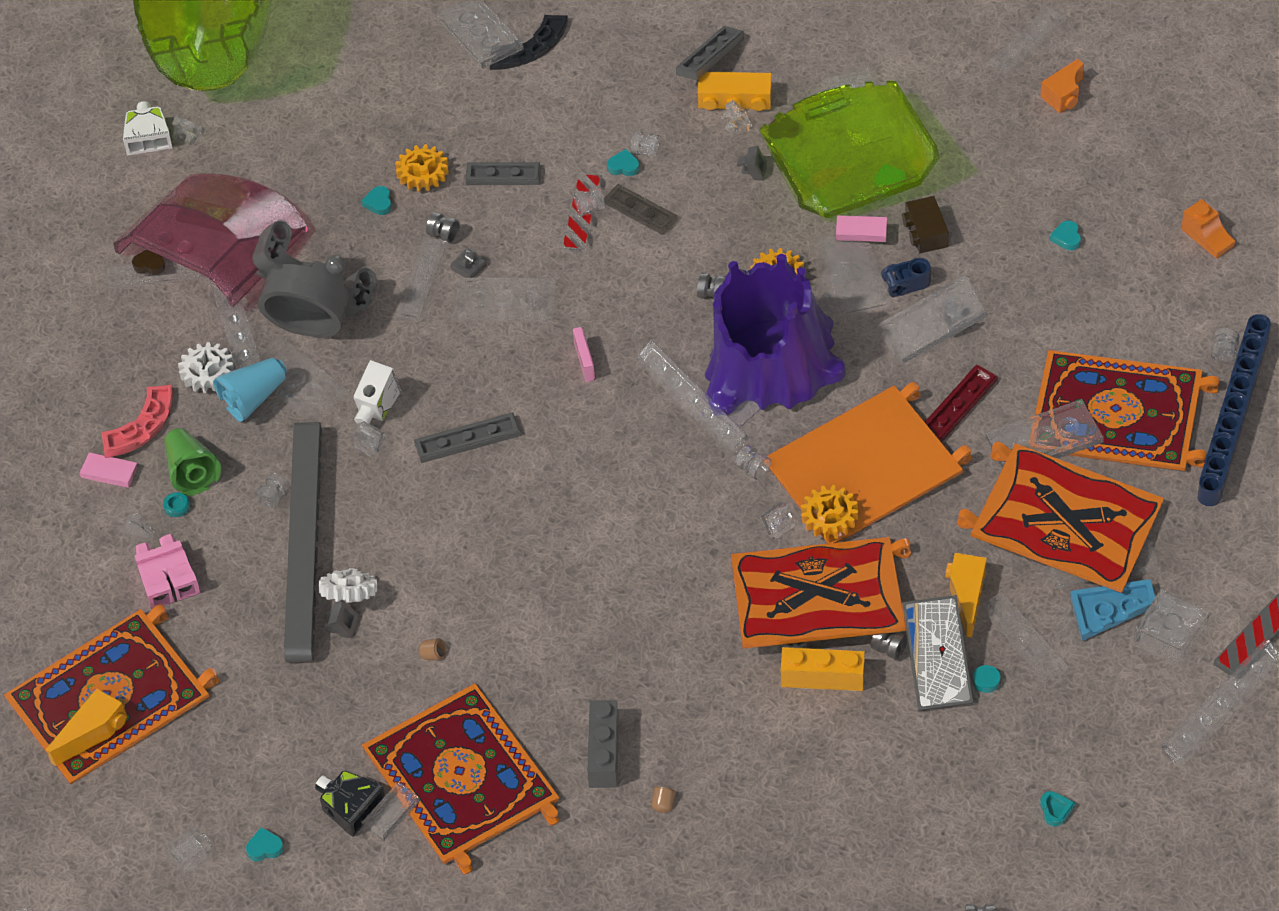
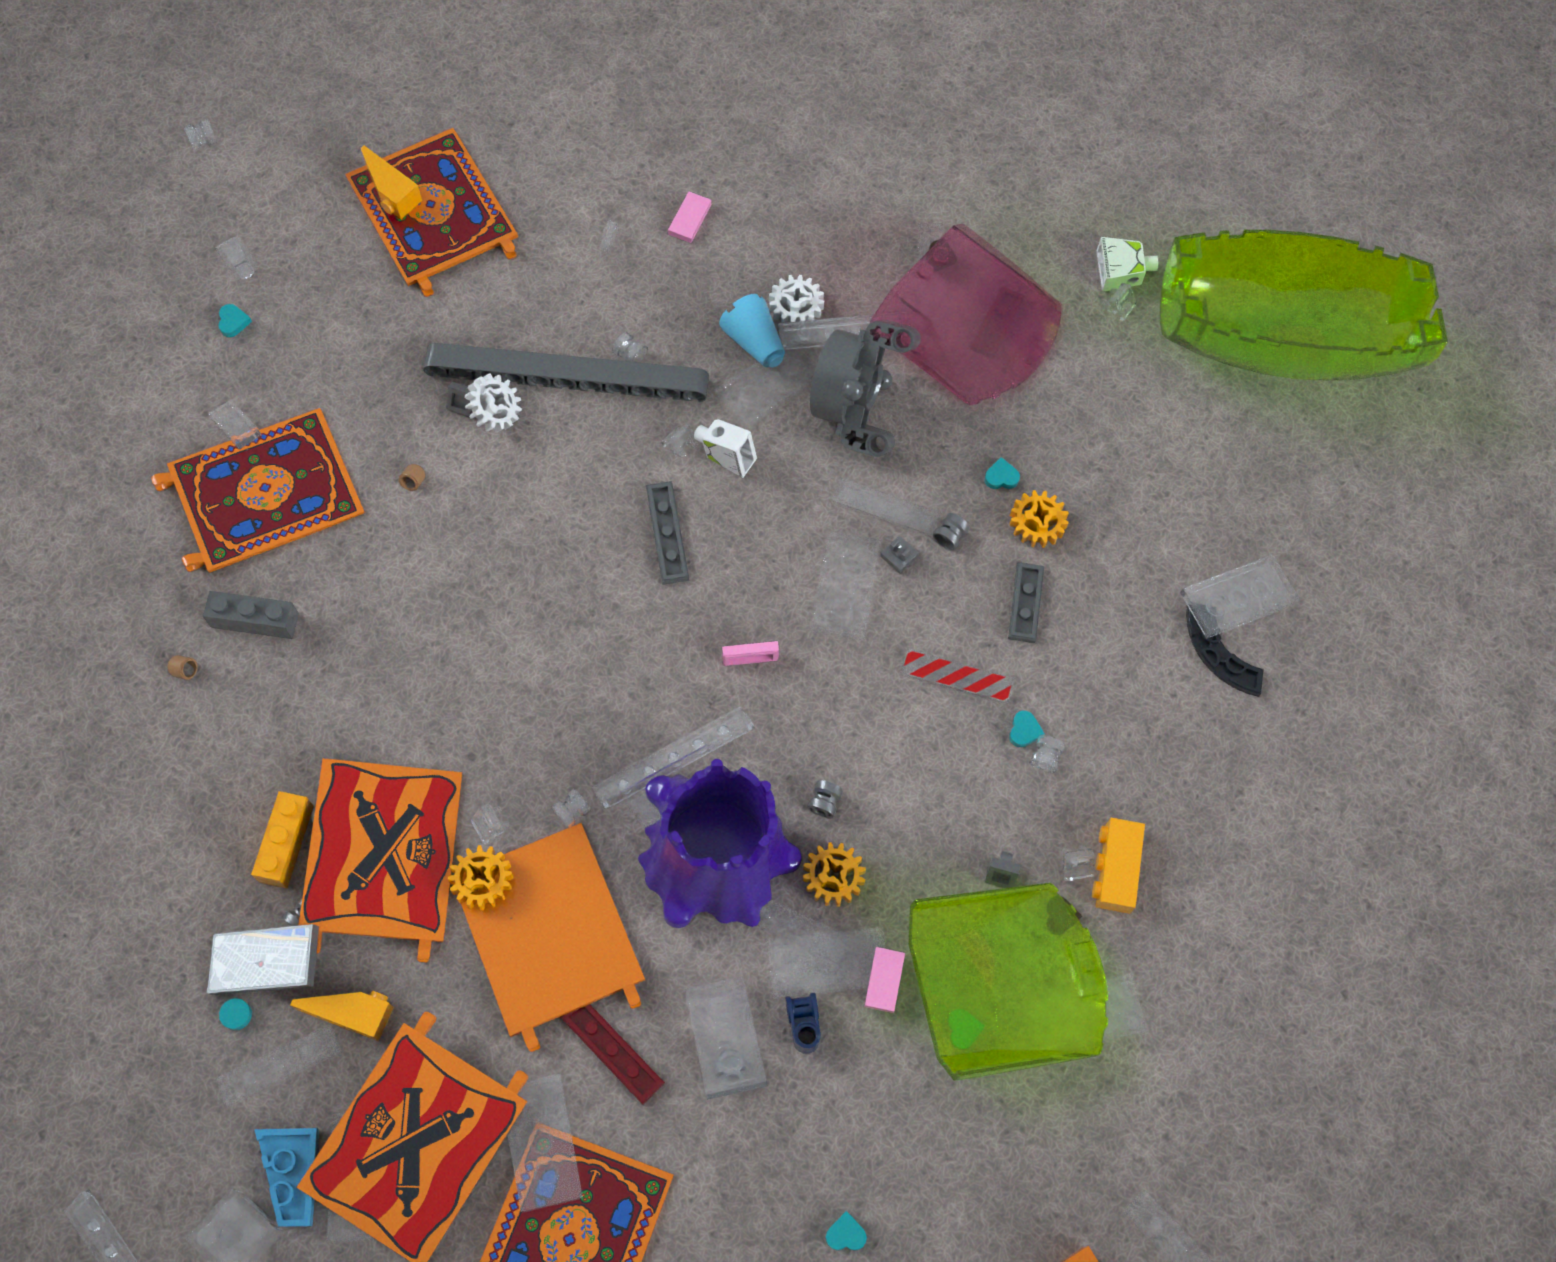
camera: 90 degrees right, 15 degrees up
coral tile [102,385,173,458] -> none
bright pink hips [134,534,200,610] -> none
teal tile [163,492,190,518] -> none
bright green cone [164,428,221,496] -> none
black torso [315,771,386,837] -> none
clear wheel [574,186,606,216] -> none
clear smoke tile [603,184,678,235] -> none
dark grey tile [676,26,744,80] -> none
dark brown brick [902,196,949,254] -> none
teal tile [1040,791,1075,827] -> none

